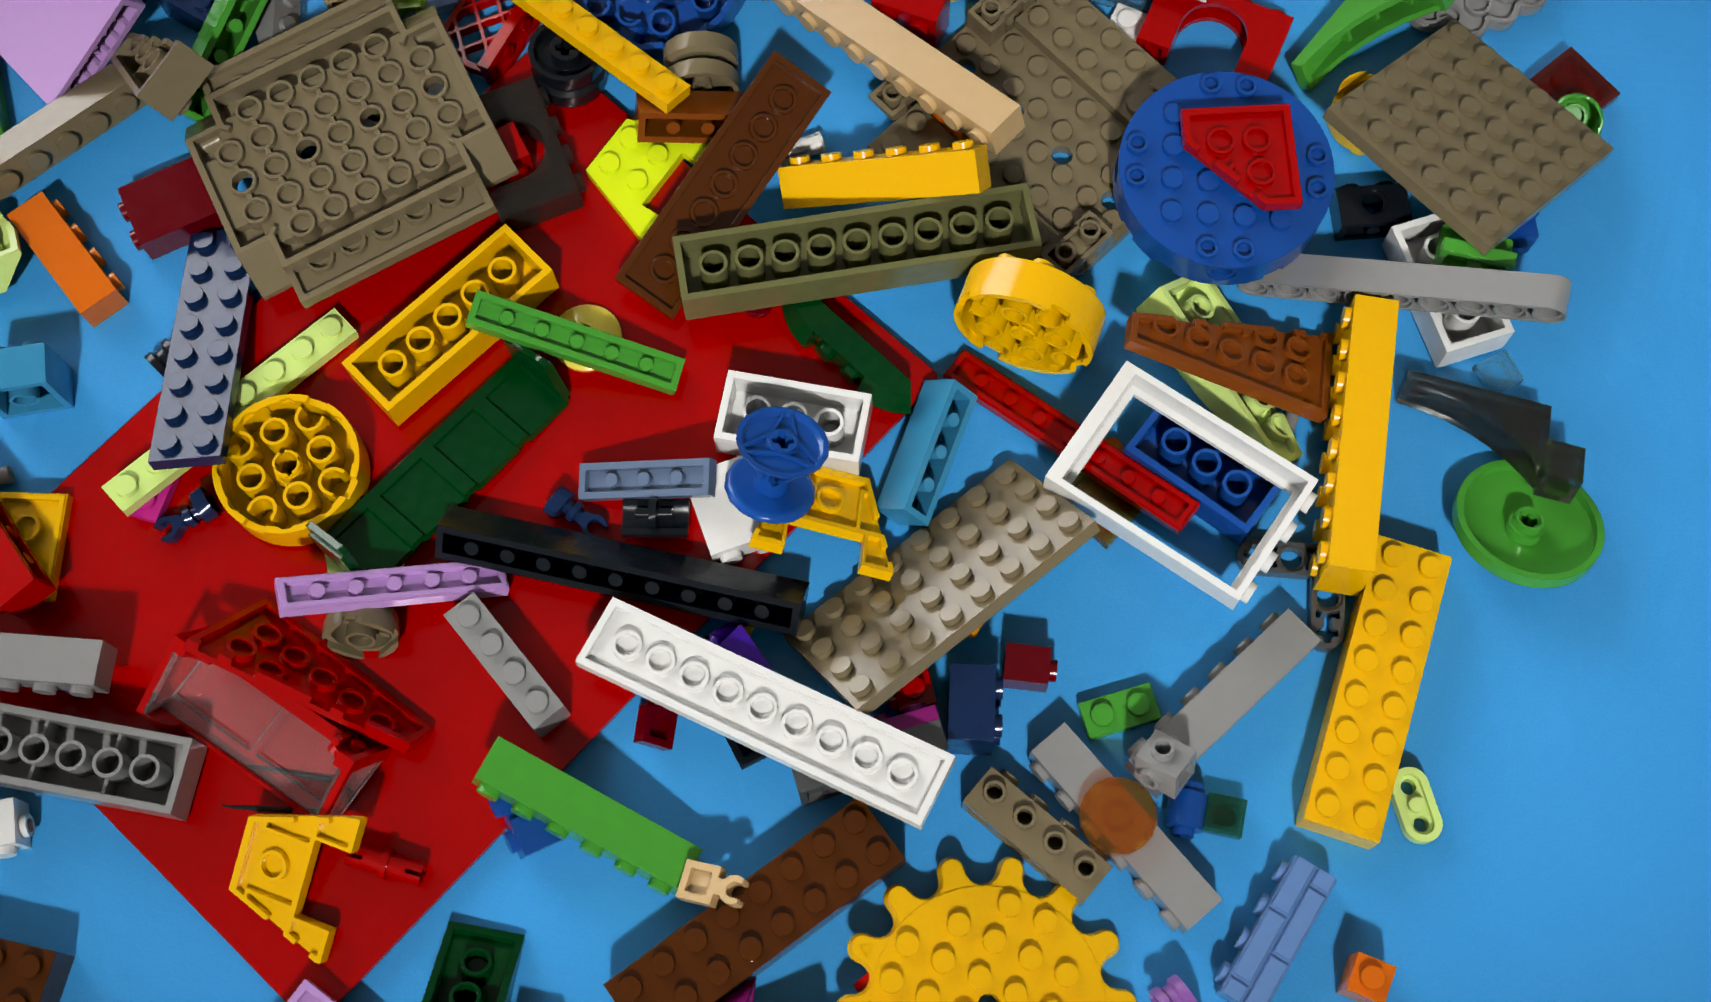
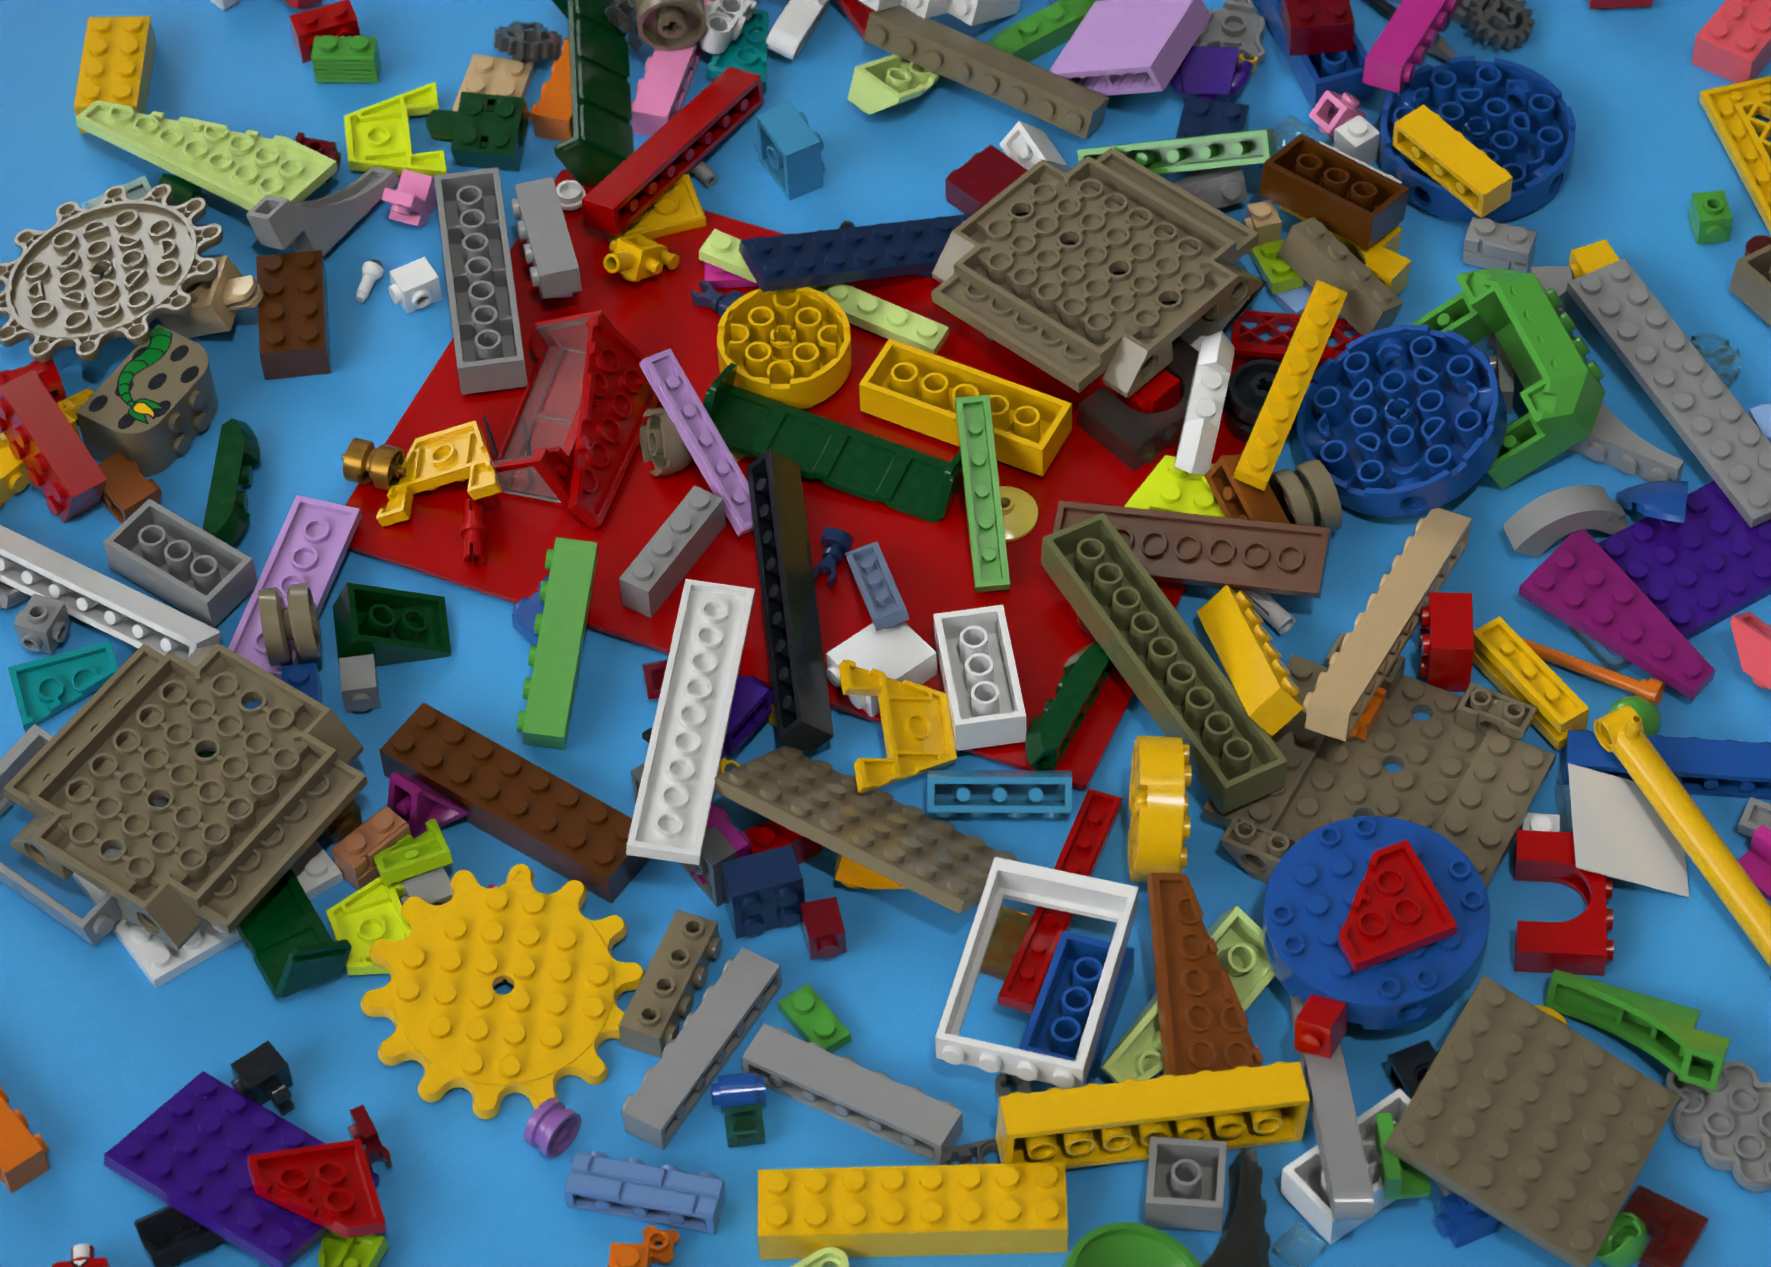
camera: 70 degrees right, 20 degrees down
orange brick [7,191,129,327] -> none
dark tan wedge [110,32,215,122] -> none
black hips [621,497,690,538] -> none
tan plate [675,859,750,909] -> none
blue piece [724,406,829,524] -> none
clear orange tile [1078,777,1157,856] -> none
light grey brick [1132,729,1197,799] -> none
none -> pearl gold wheel [341,438,407,491]
none -> yellow piece [604,233,680,282]
none -> orange plate [642,1225,680,1265]
none -> white panel [999,121,1068,170]
none -> light grey brick [1145,1136,1227,1232]
none -> white brick [1175,330,1235,474]
none -> red brick [1295,994,1347,1059]

